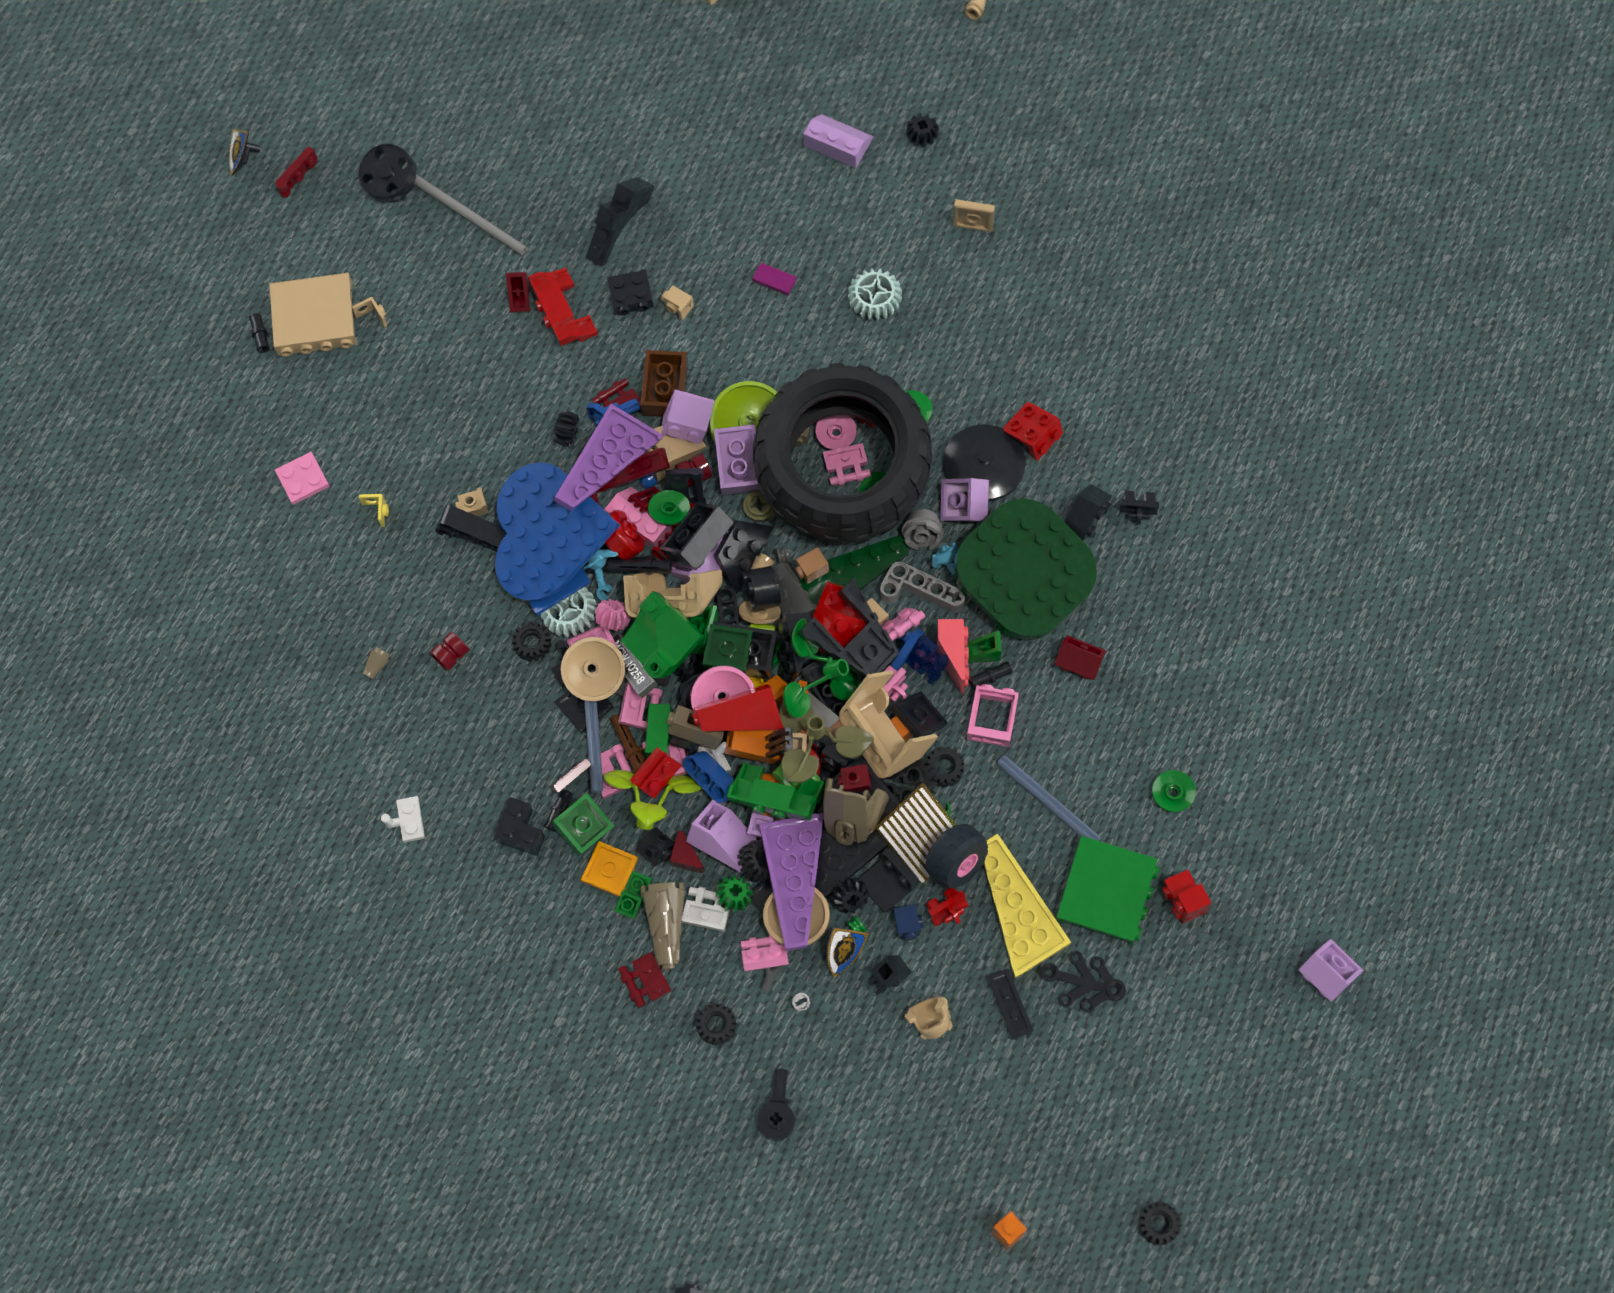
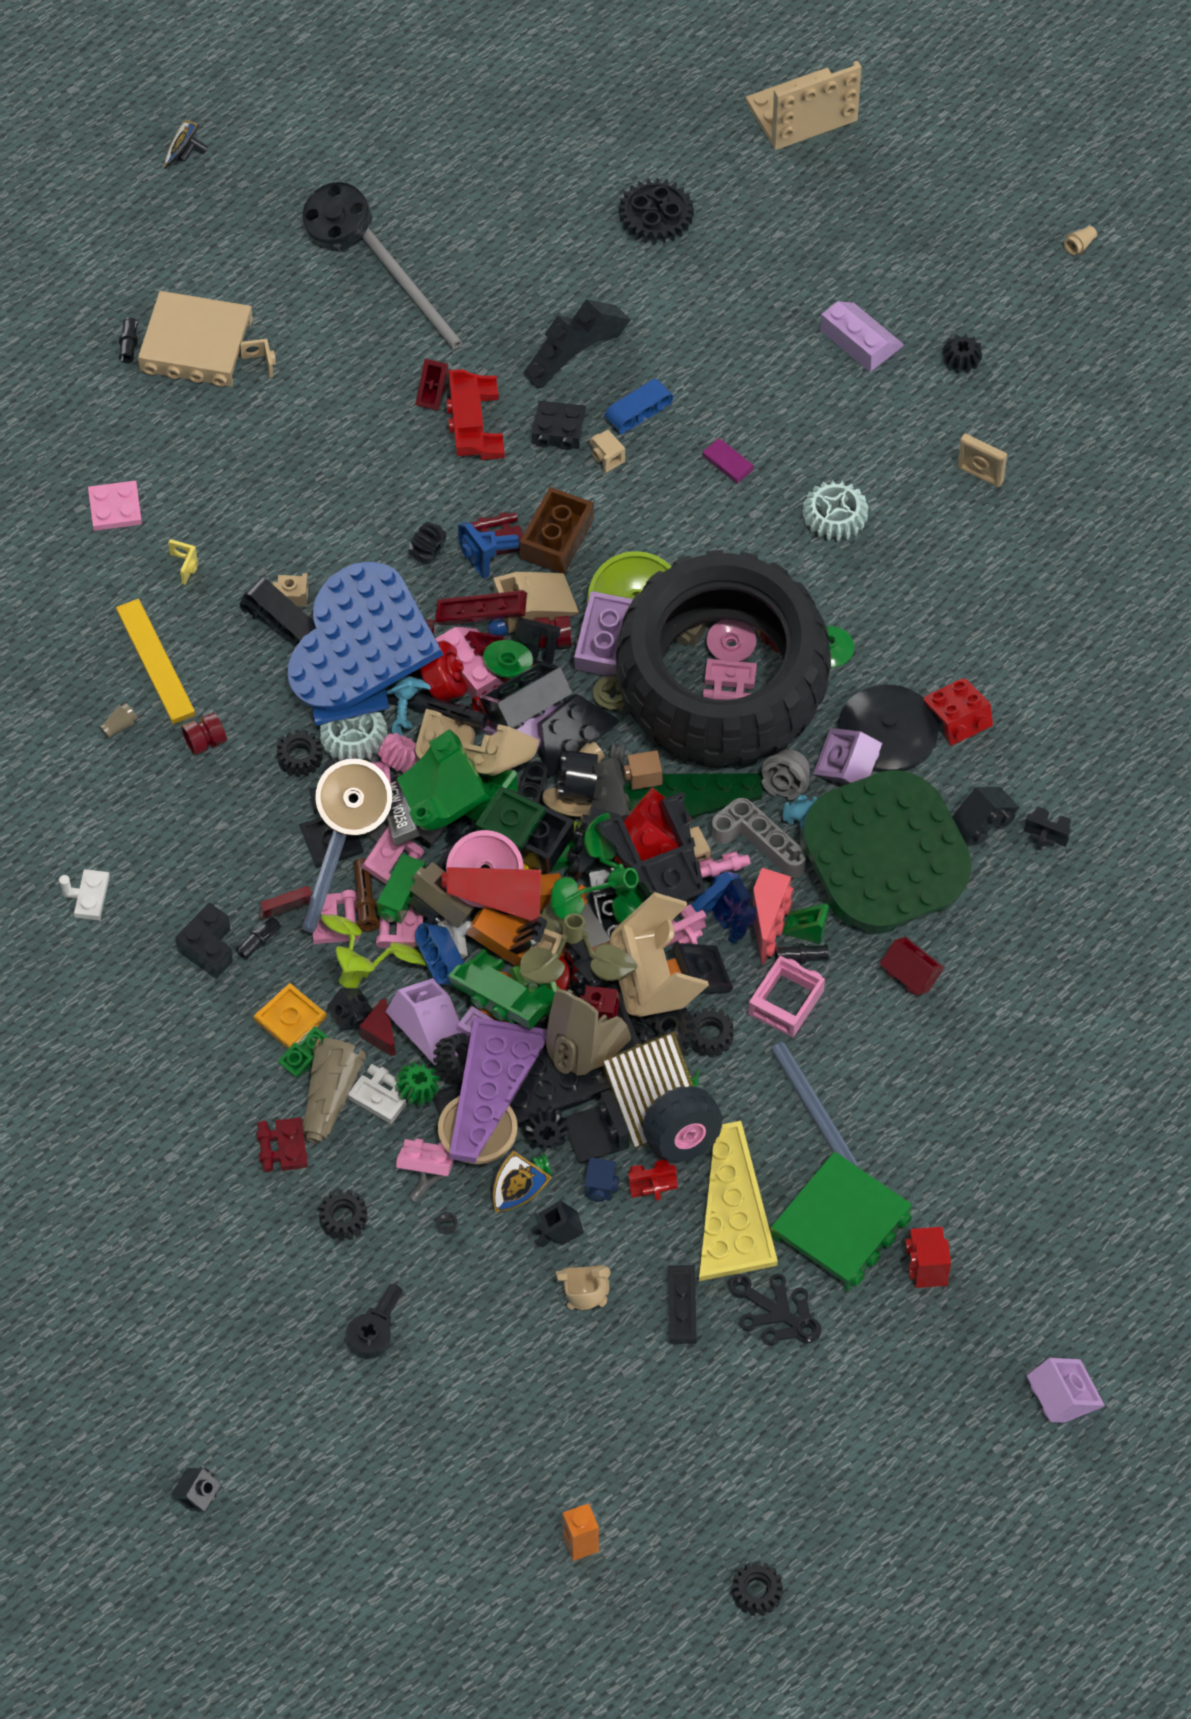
camera: 15 degrees right, 10 degrees down
dark red plate [275,146,318,198] -> none
green brick [550,793,614,856] -> none
medium lavender wing [553,404,664,511] -> none
red plate [630,747,682,799] -> none
lavender slope [661,390,714,444] -> none
green dish [1152,770,1196,812] -> none
none -> yellow tile [116,599,196,725]
none -> blue beam [604,379,674,434]
none -> black gear [619,178,694,244]

